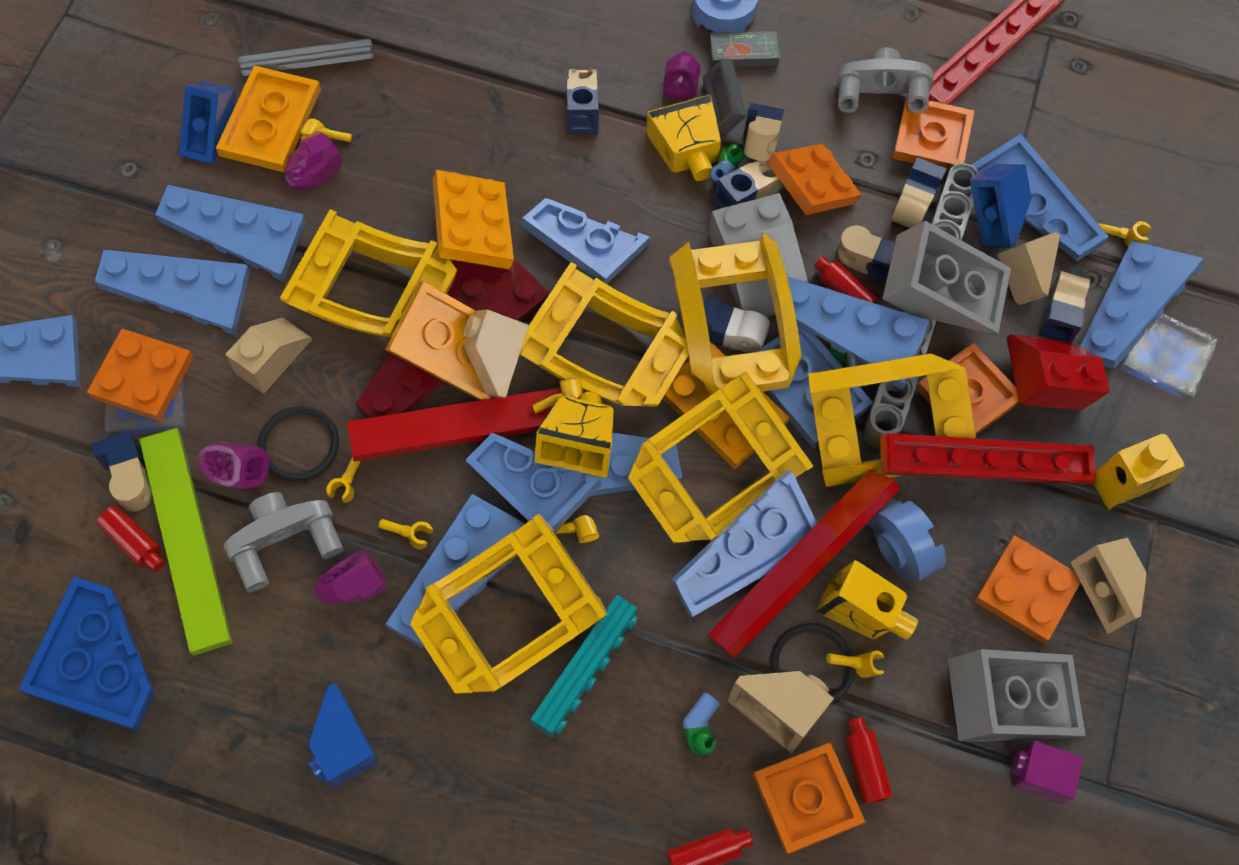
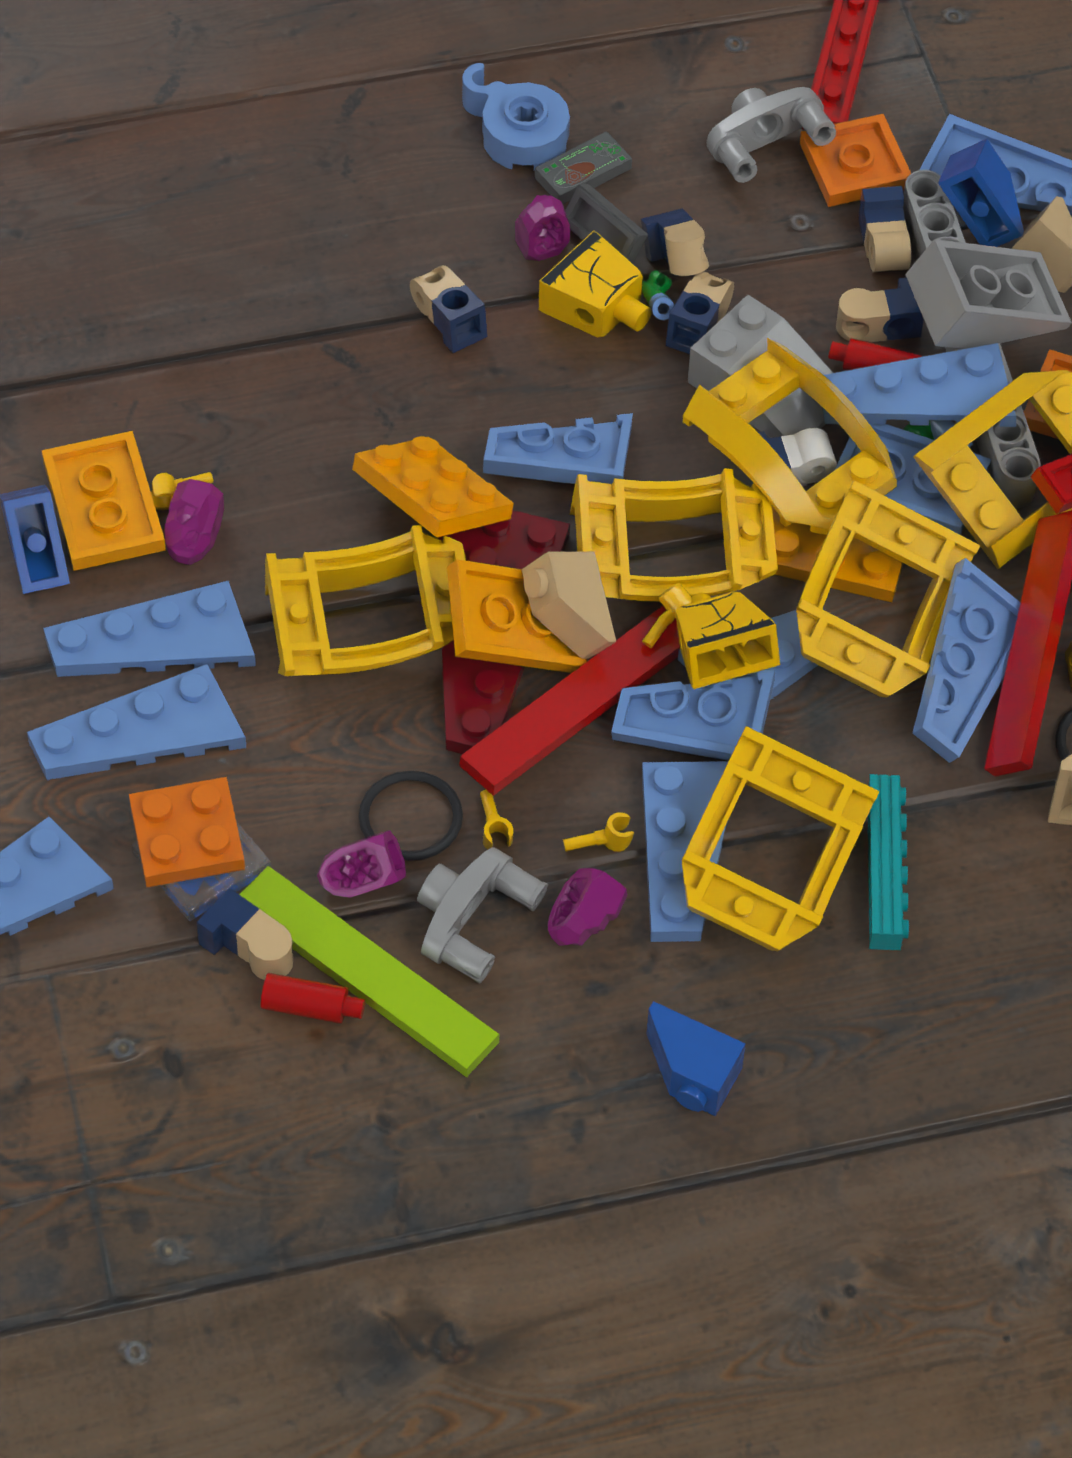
camera: 30 degrees left, 10 degrees down
blue plate [18,576,155,732] -> none
tan slope [225,317,312,394] -> none
dark grey axle [238,38,374,76] -> none
yellow hand [554,515,599,543] -> none
arm [683,693,720,755] -> none
orange plate [767,143,861,215] -> none

